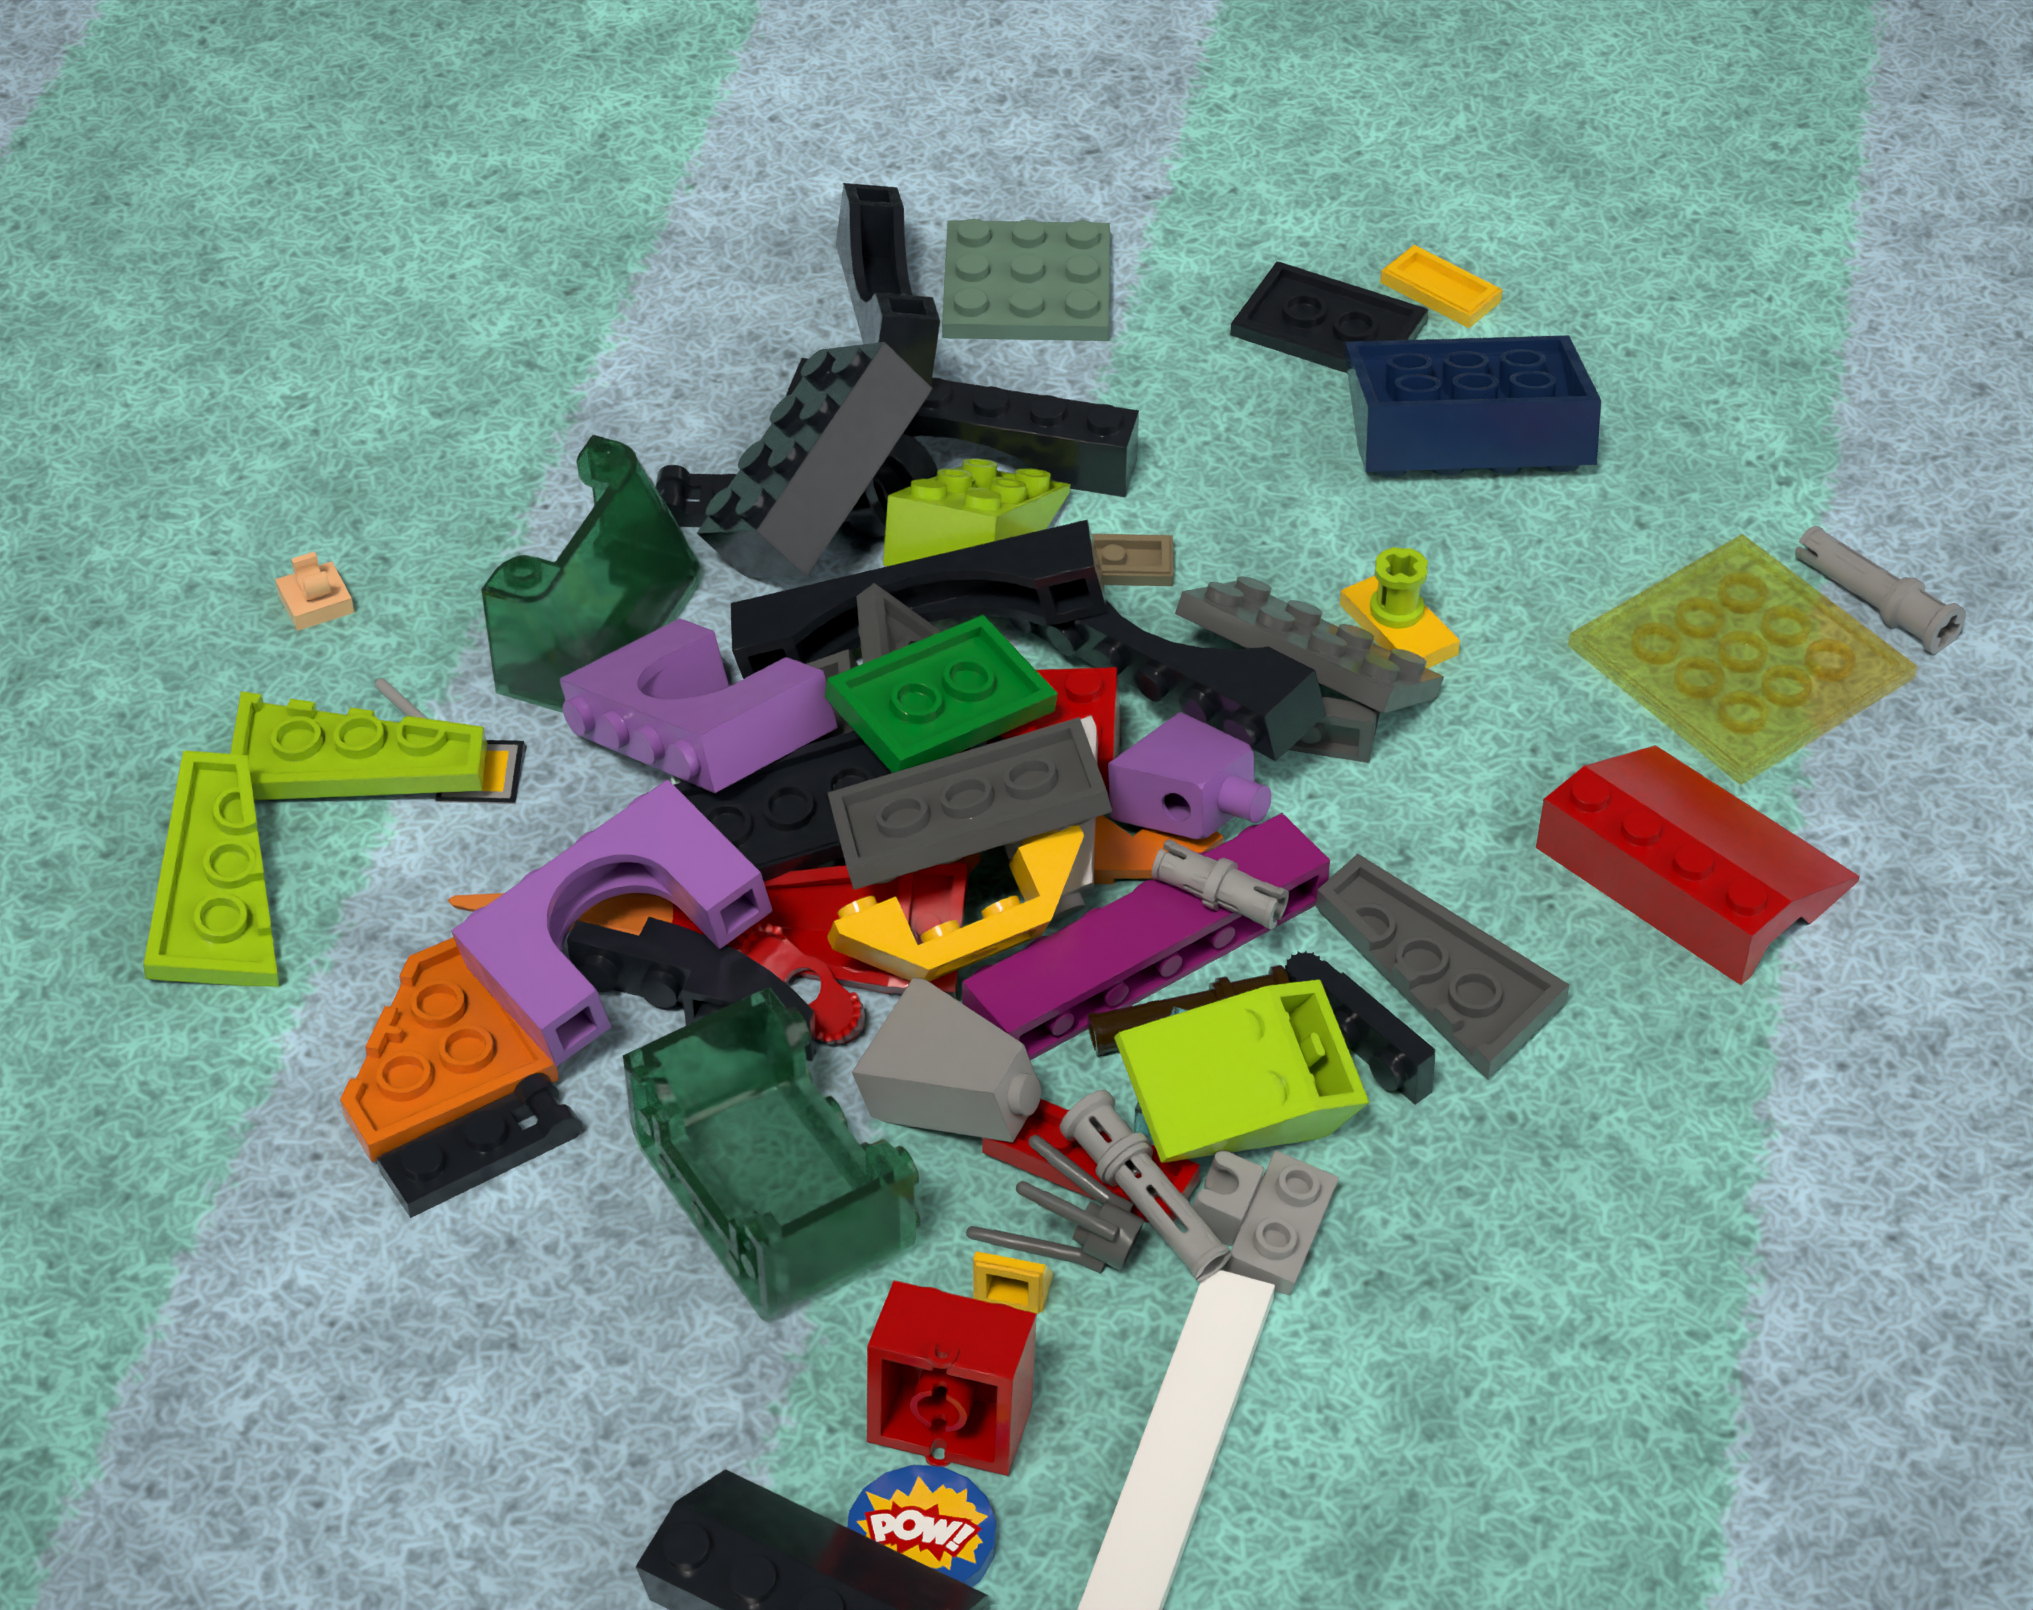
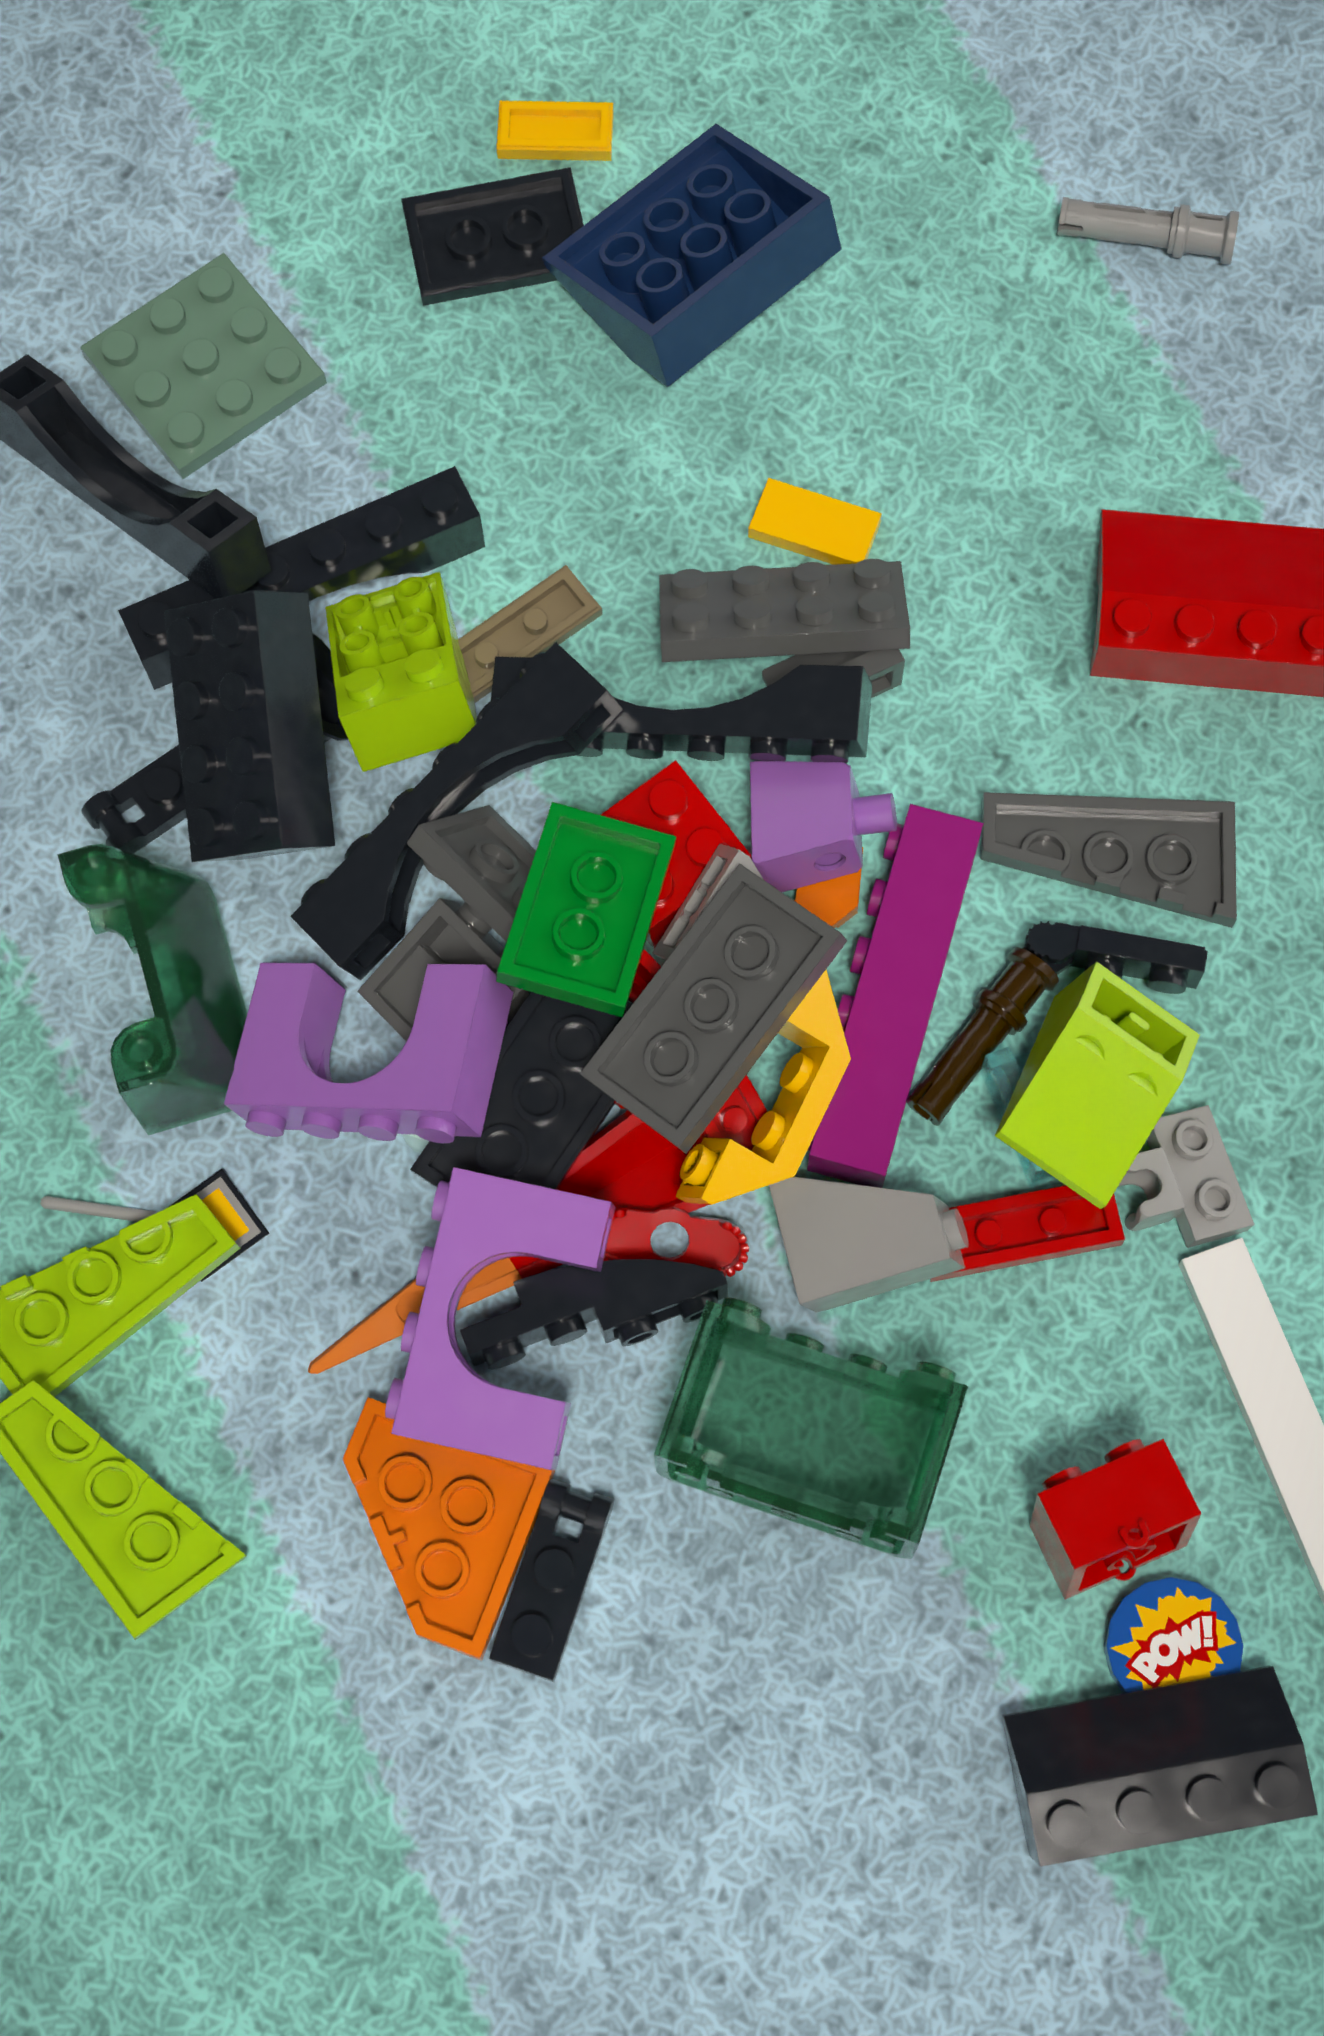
camera: 35 degrees left, 25 degrees up
dark grey plant [966,1135,1145,1274] -> none
yellow slope [973,1251,1053,1315] -> none
light grey pin [1059,1090,1232,1281] -> none
light grey pin [1151,839,1289,930] -> none
lime bush [1370,547,1428,628] -> none
clear yellow tile [1568,534,1918,785] -> none

